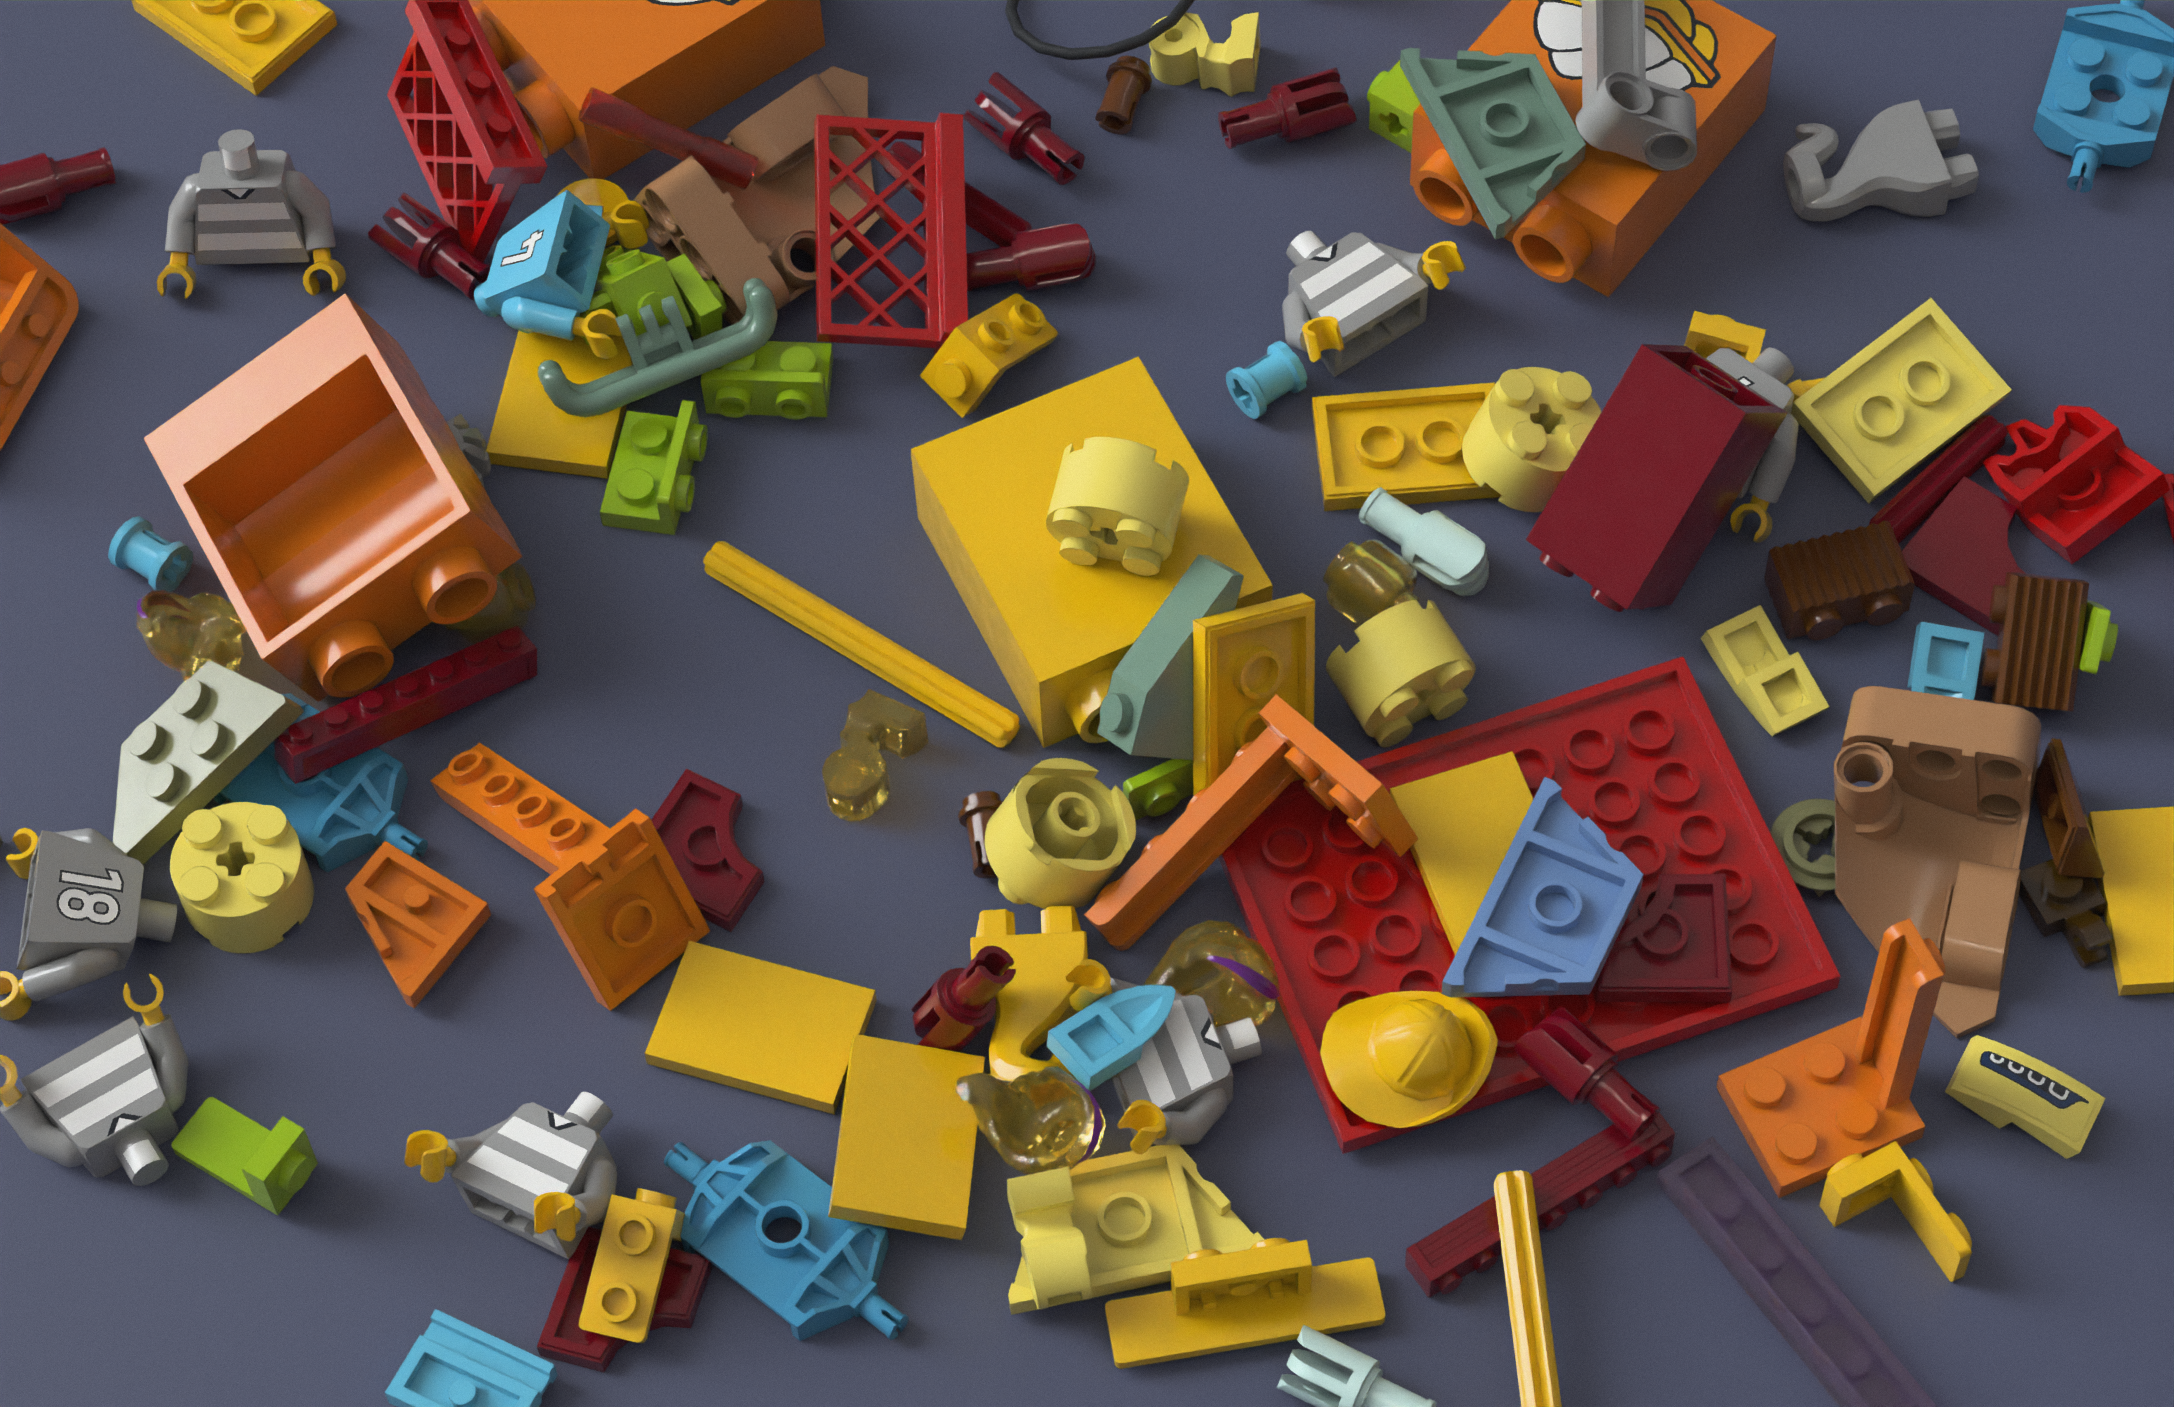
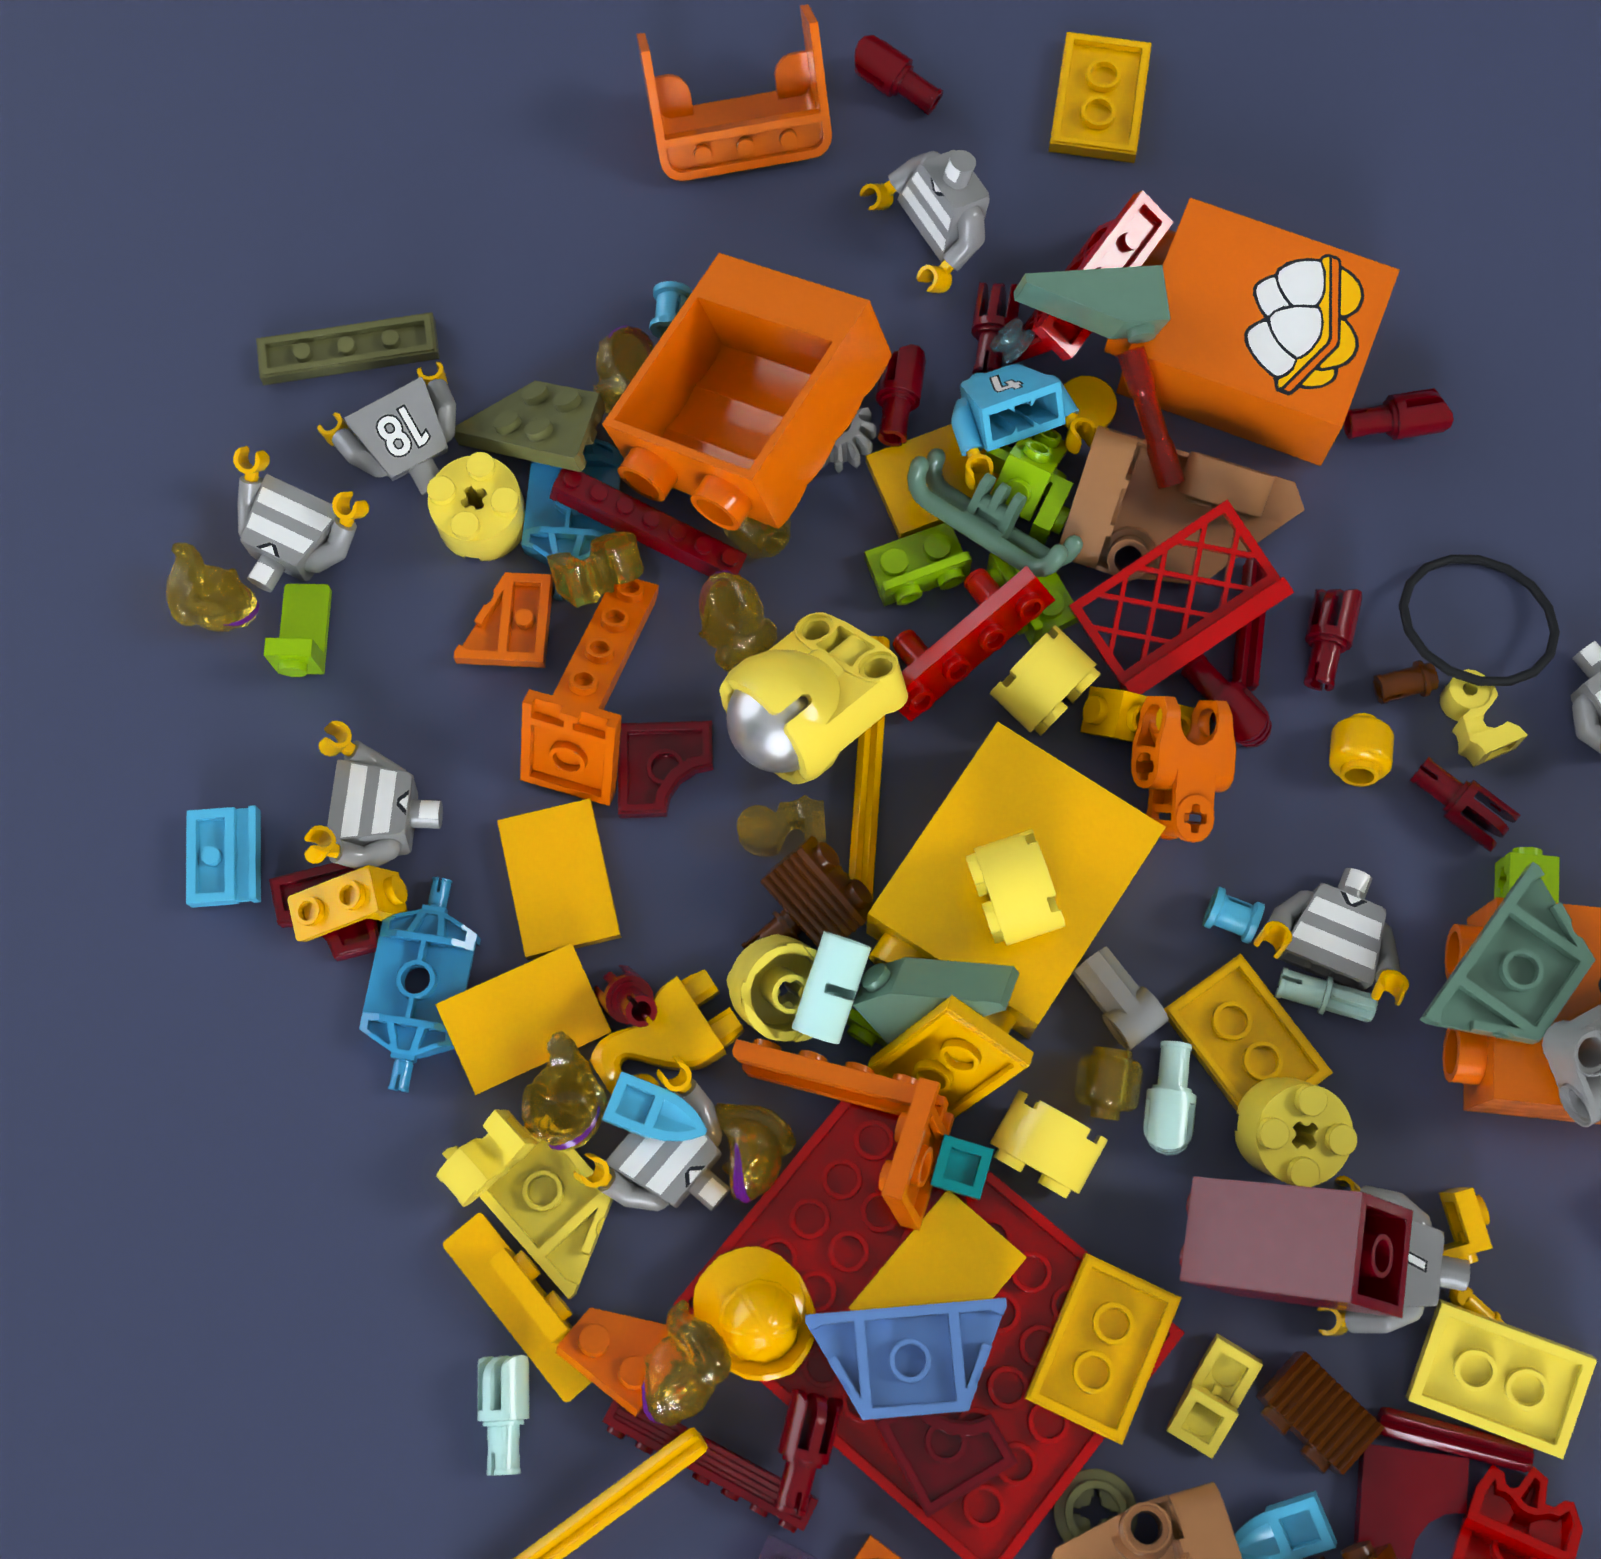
camera: 60 degrees right, 15 degrees up
none -> clear yellow hair [166,543,260,632]
none -> clear yellow leg [547,531,644,608]
none -> orange wing [556,1307,699,1417]
none -> clear yellow hair [642,1300,732,1427]
none -> clear yellow hair [698,570,777,672]
none -> light yellow piece [719,612,908,784]
none -> reddish brown brick [760,835,874,947]
none -> light aqua pin [791,931,872,1044]
none -> dark red arm [876,344,926,447]
none -> red plate [892,565,1055,722]
none -> teal tile [930,1134,994,1200]
none -> light yellow brick [989,625,1101,736]
none -> clear light blue bush [990,318,1035,364]
none -> sand green slope [1014,265,1171,344]
none -> yellow tile [1024,1253,1182,1445]
none -> light grey piece [1072,946,1169,1050]
none -> orange piece [1131,696,1236,843]
none -> light aqua axle [1275,967,1378,1022]
none -> yellow head [1329,713,1394,787]

